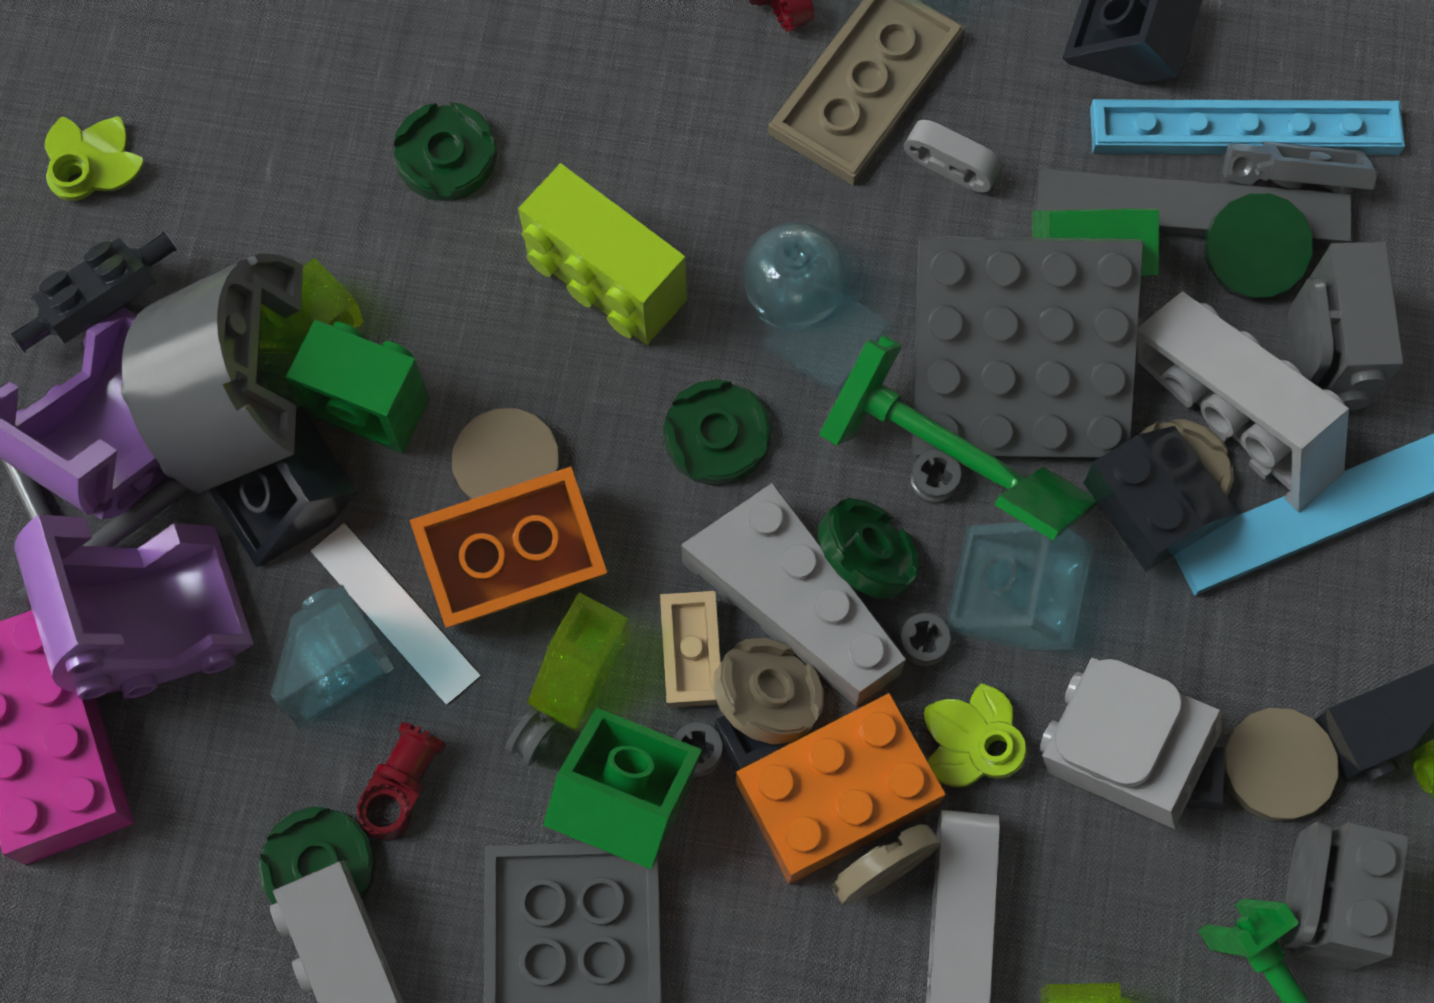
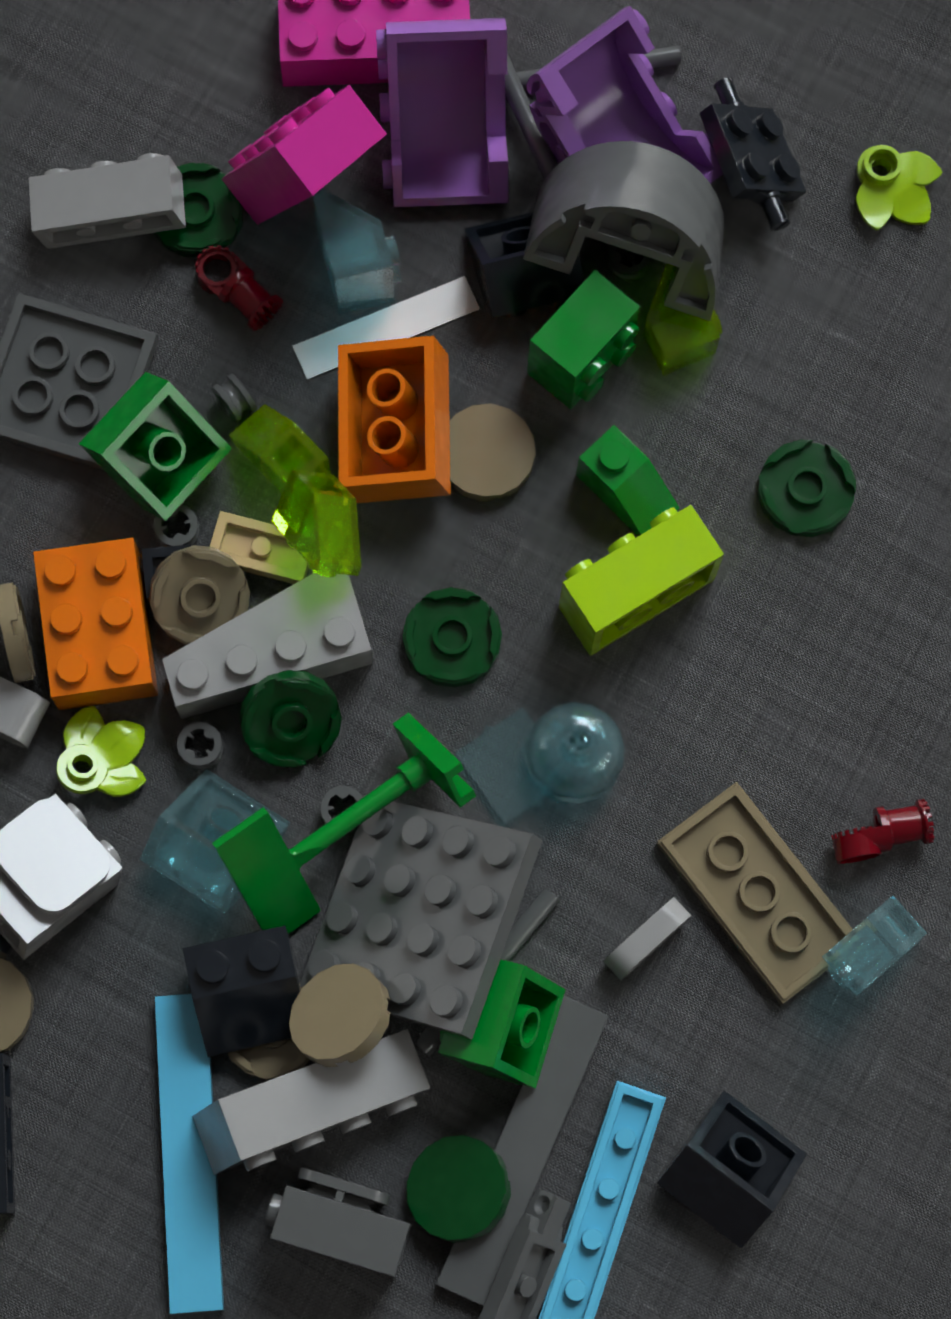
camera: 105 degrees right, 5 degrees up
none -> dark pink brick [221,85,387,225]
none -> clear neon green slope [271,469,362,578]
none -> dark tan tile [289,963,390,1067]
none -> green slope [576,425,680,536]

